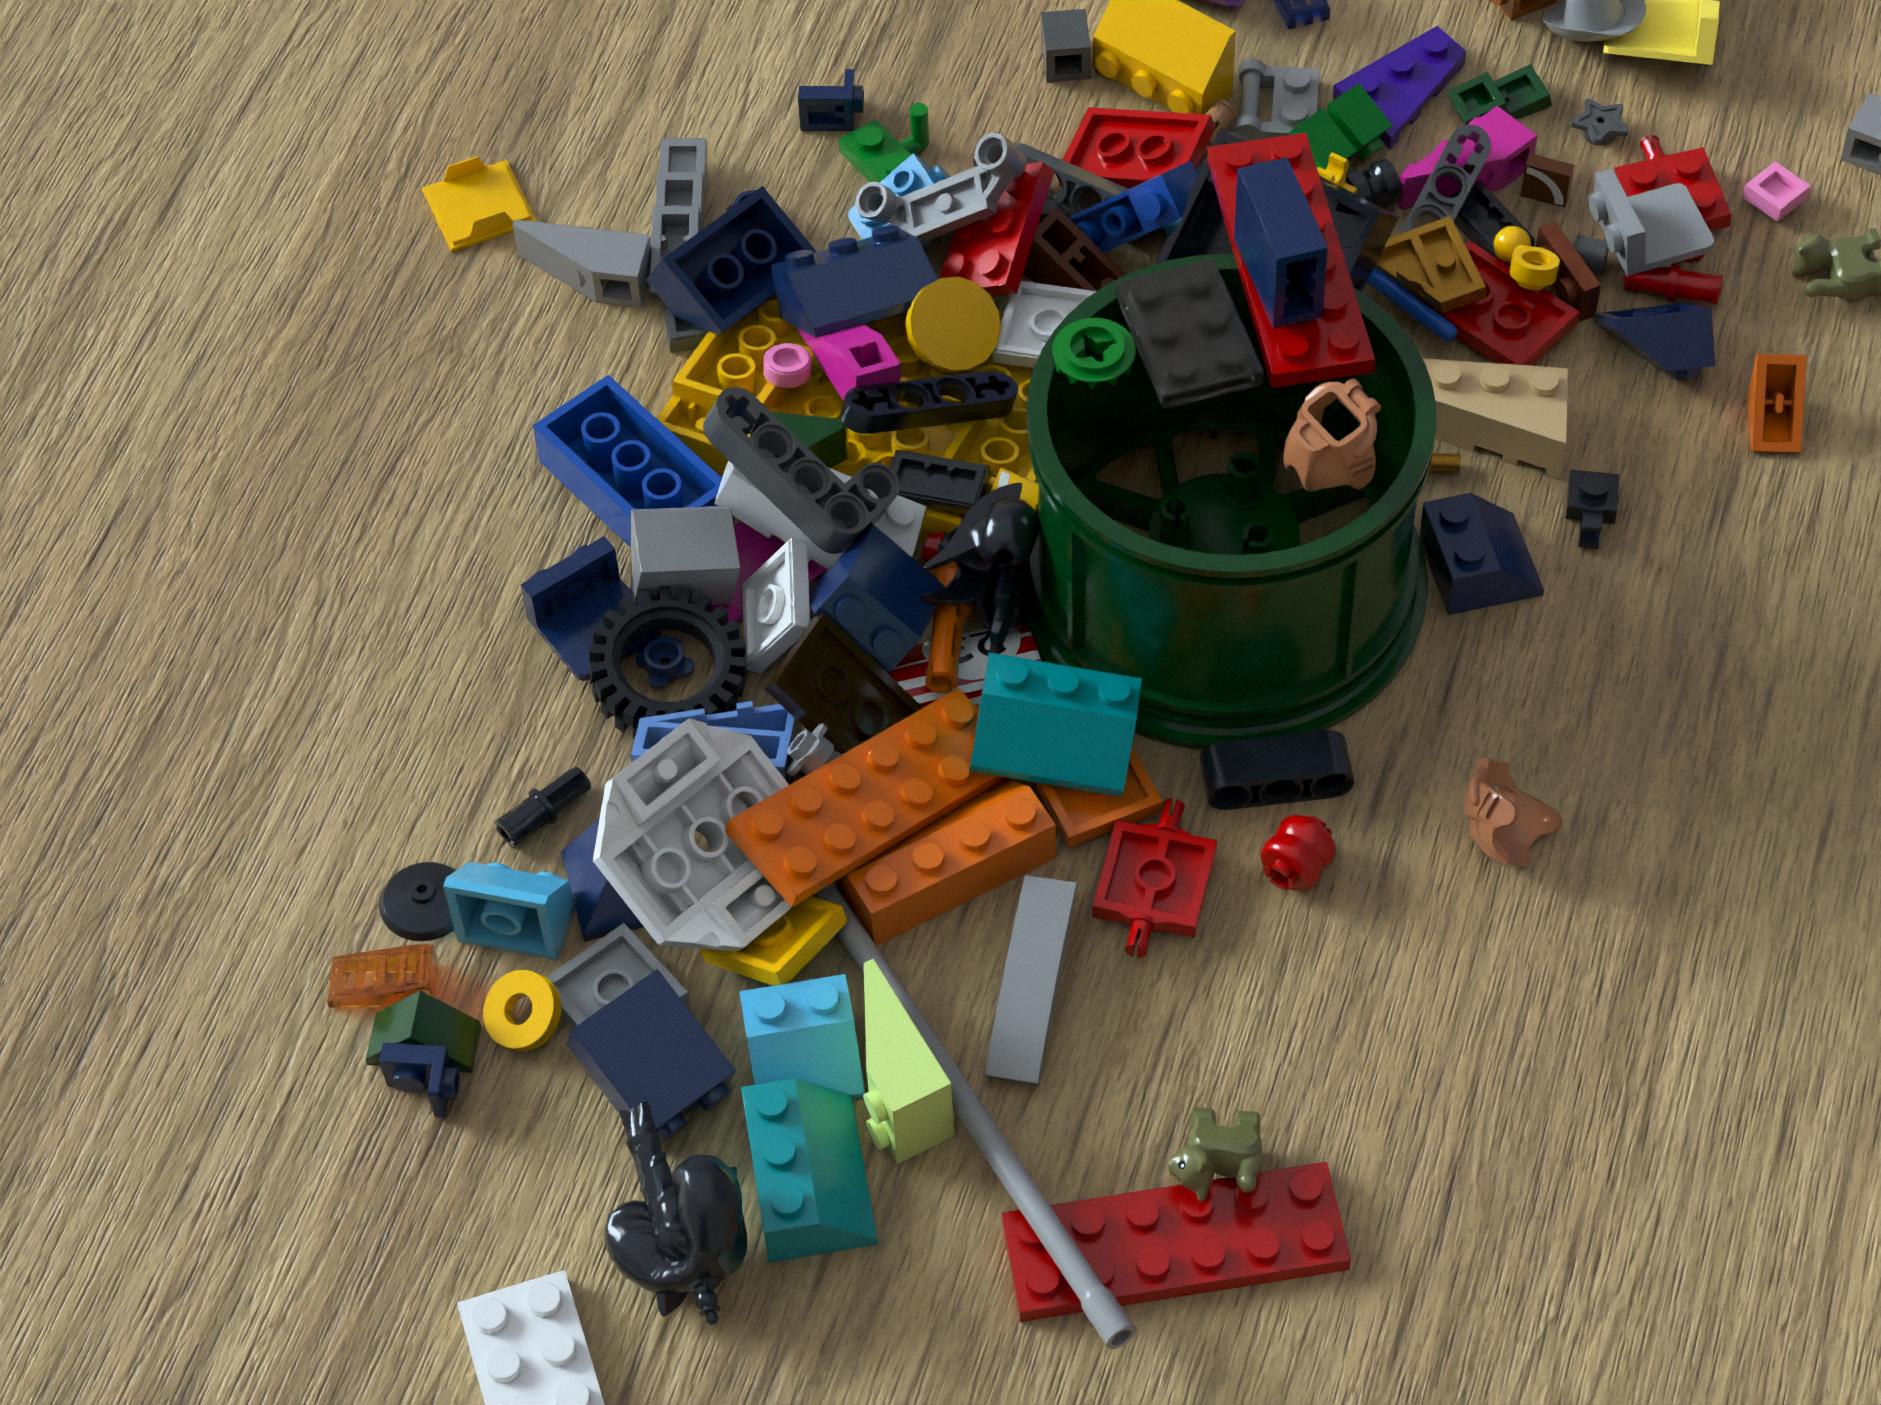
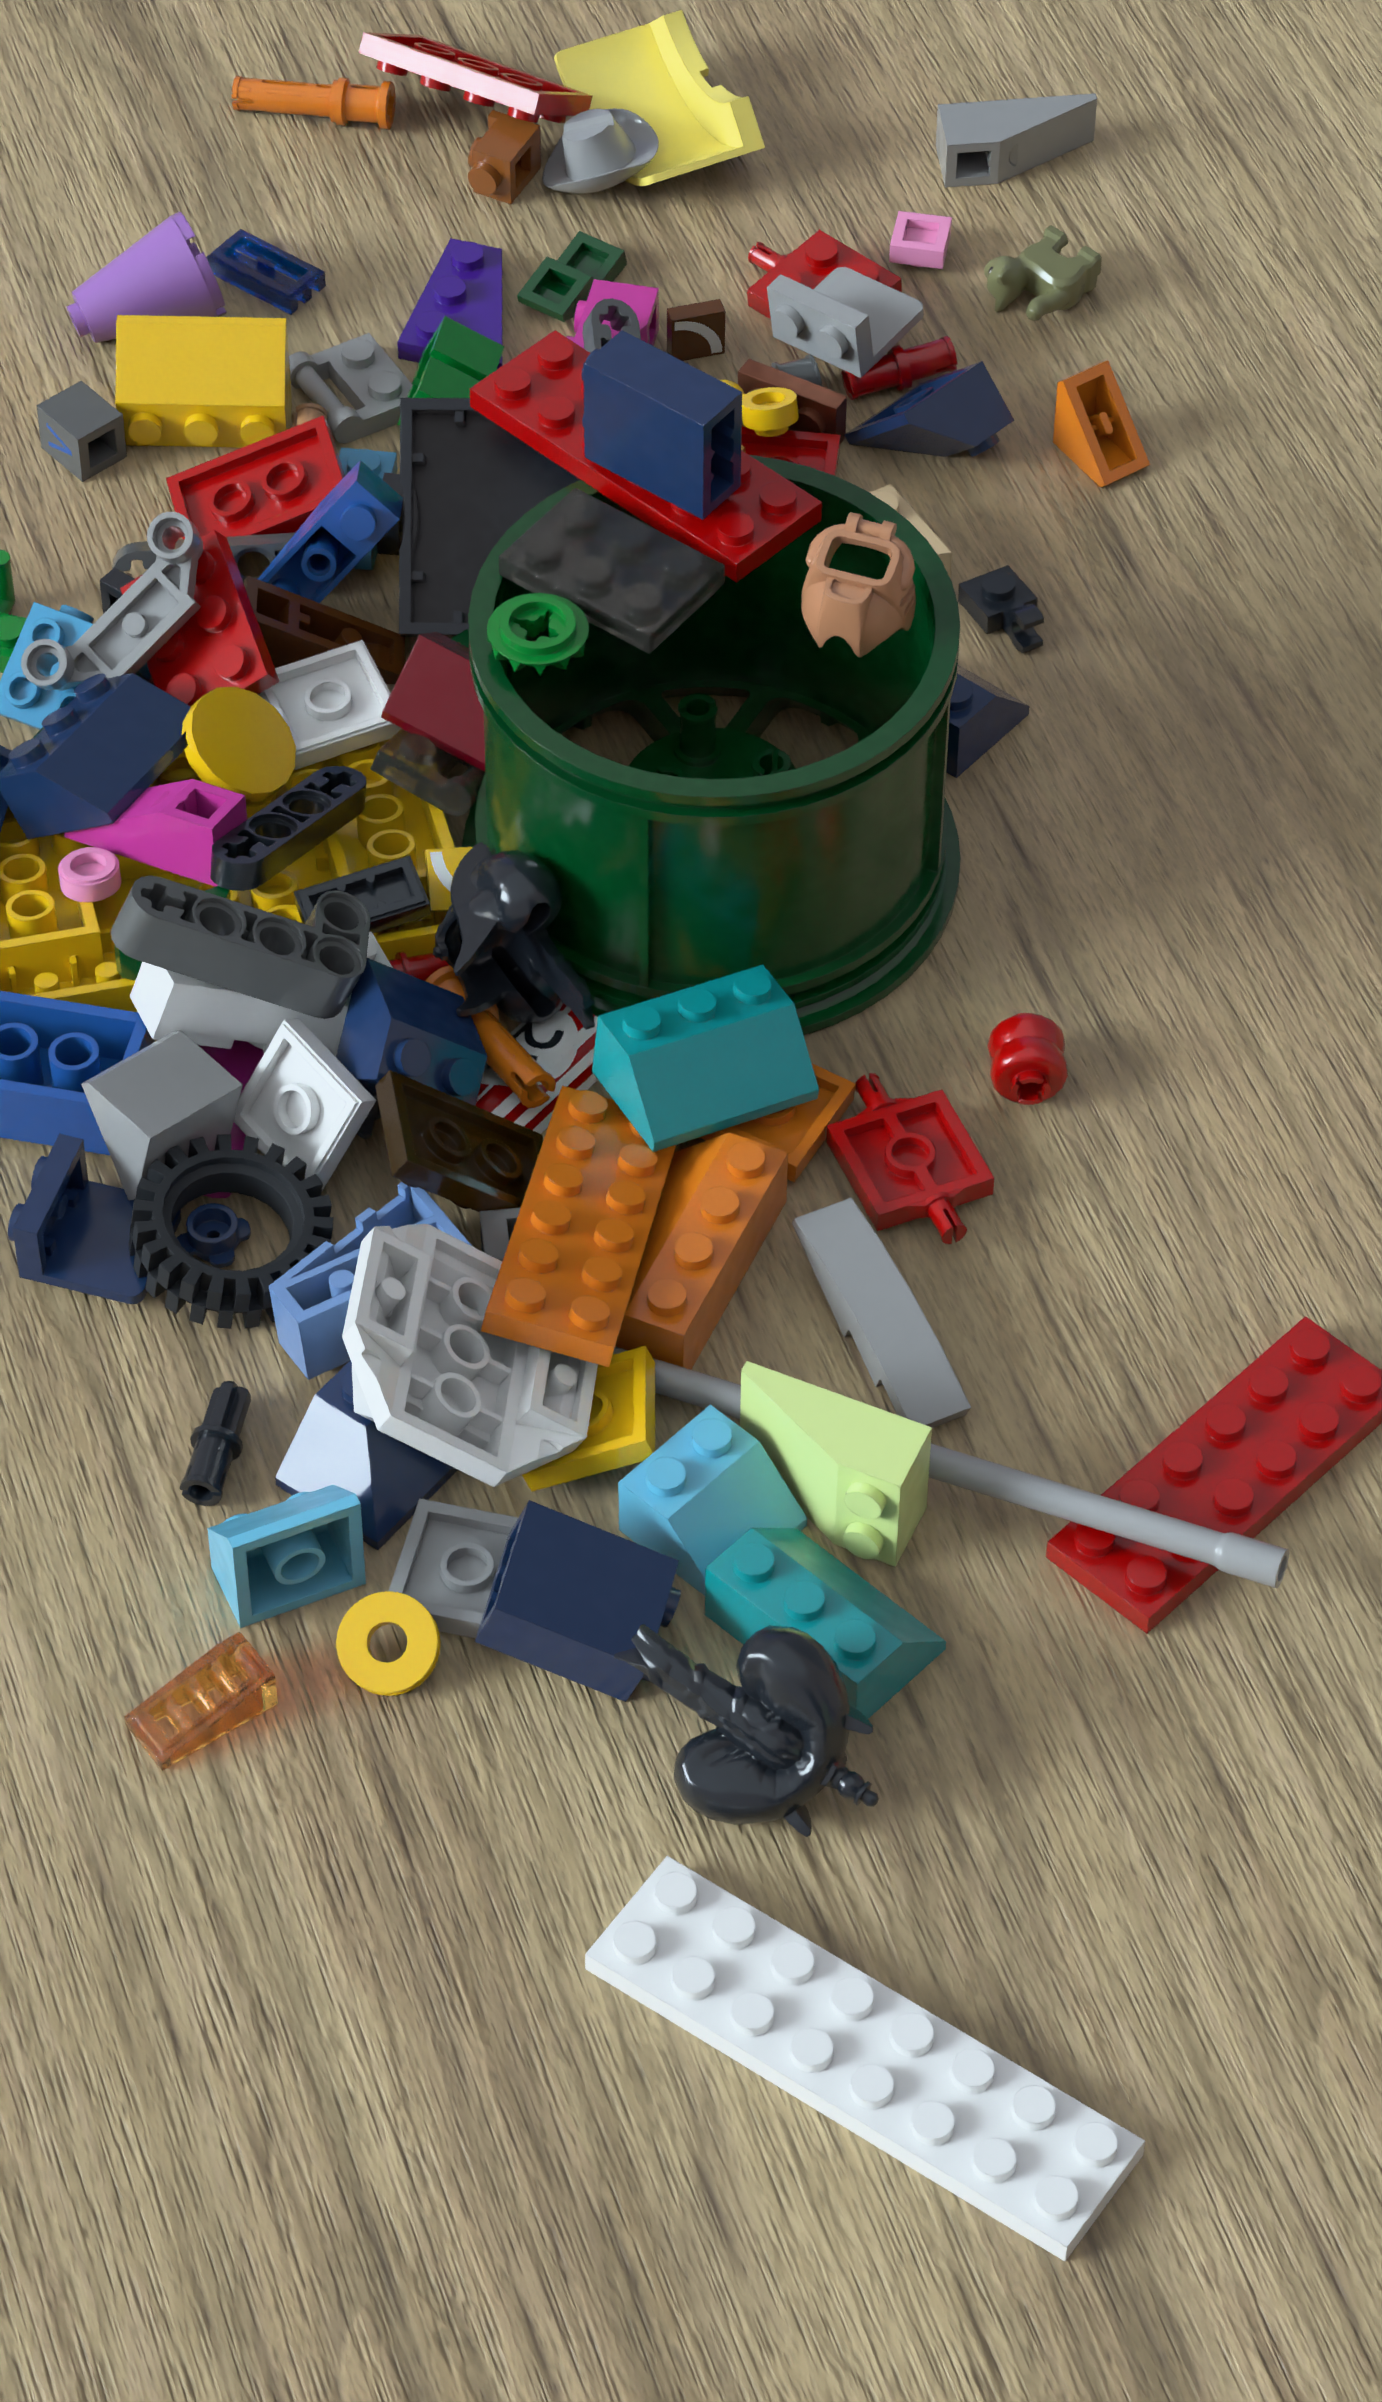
camera: 40 degrees left, 5 degrees down
dark green slope [366,990,481,1073] -> none
black piece [379,862,456,941] -> none
dark blue bracket [379,1042,460,1117] -> none
light grey plate [786,723,834,776] -> none
olive animal [1169,1107,1262,1202] -> none
black beam [1199,730,1355,810] -> none
nougat helmet [1464,757,1562,868] -> none
dark grey plate [1570,99,1629,145] -> none

